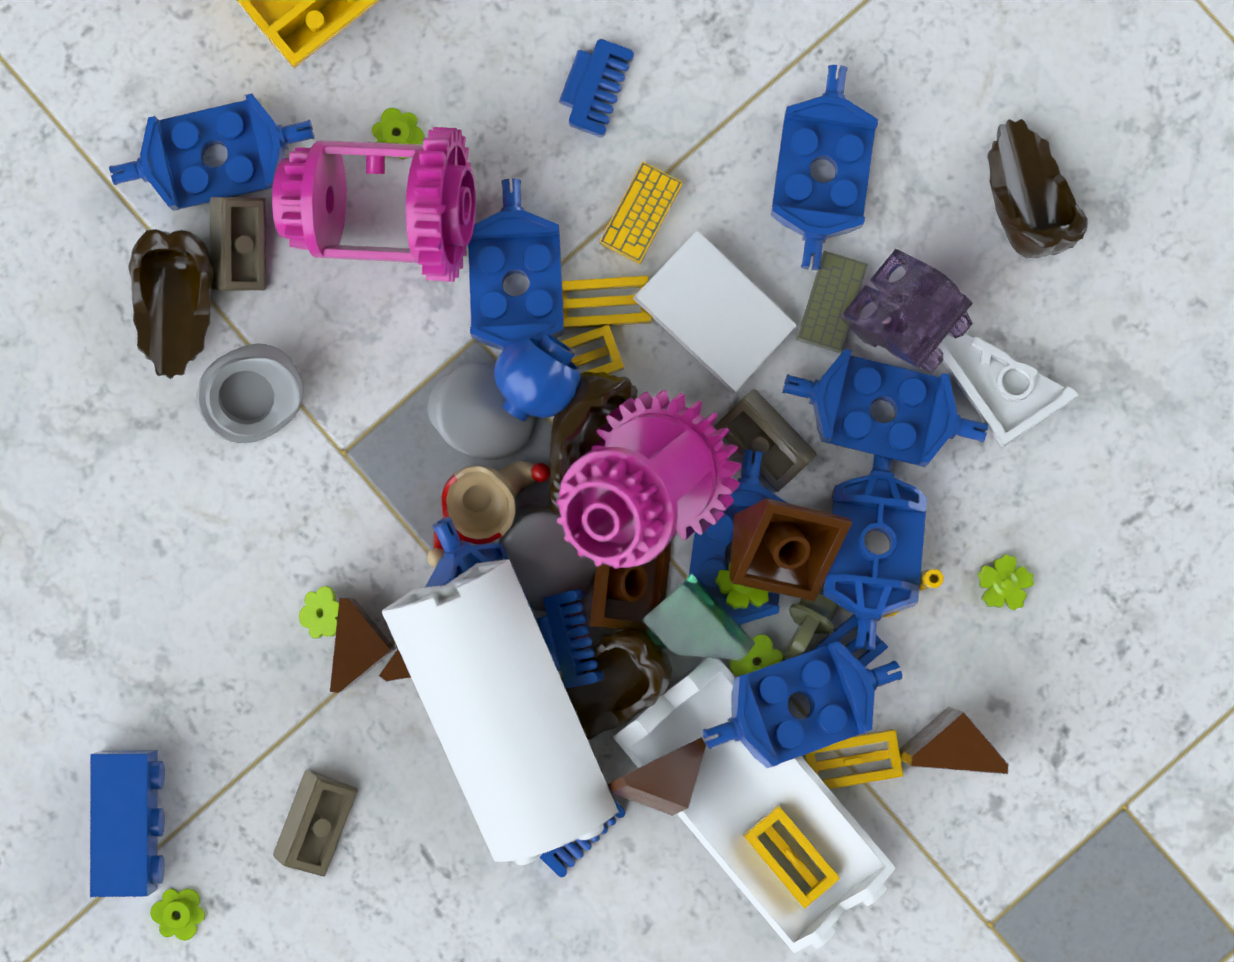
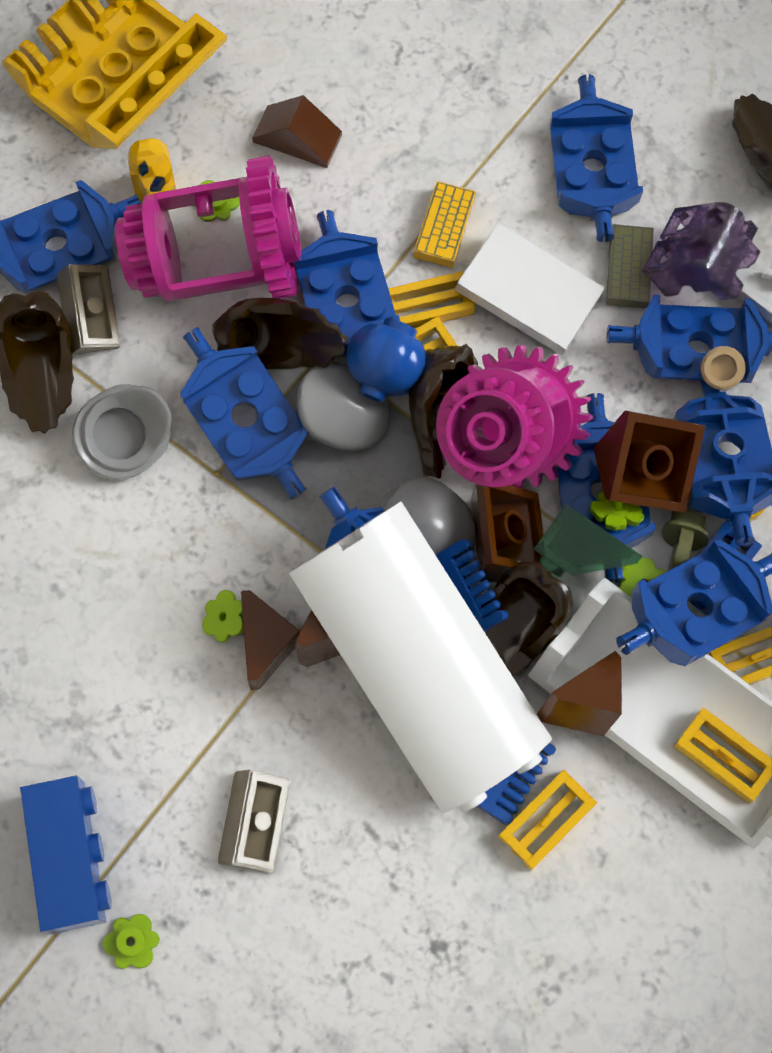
camera: 15 degrees left, 15 degrees down
tan piece [427,461,550,567] -> none
blue piece [559,39,634,137] -> none
dark tan slope [714,389,817,493] -> none
none -> yellow rock [127,138,176,203]
none -> blue plate [180,327,308,500]
none -> dark brown hair [212,298,348,370]
none -> reddish brown slope [252,95,342,168]
none -> yellow tile [498,769,598,871]
none -> tan tile [700,346,745,390]

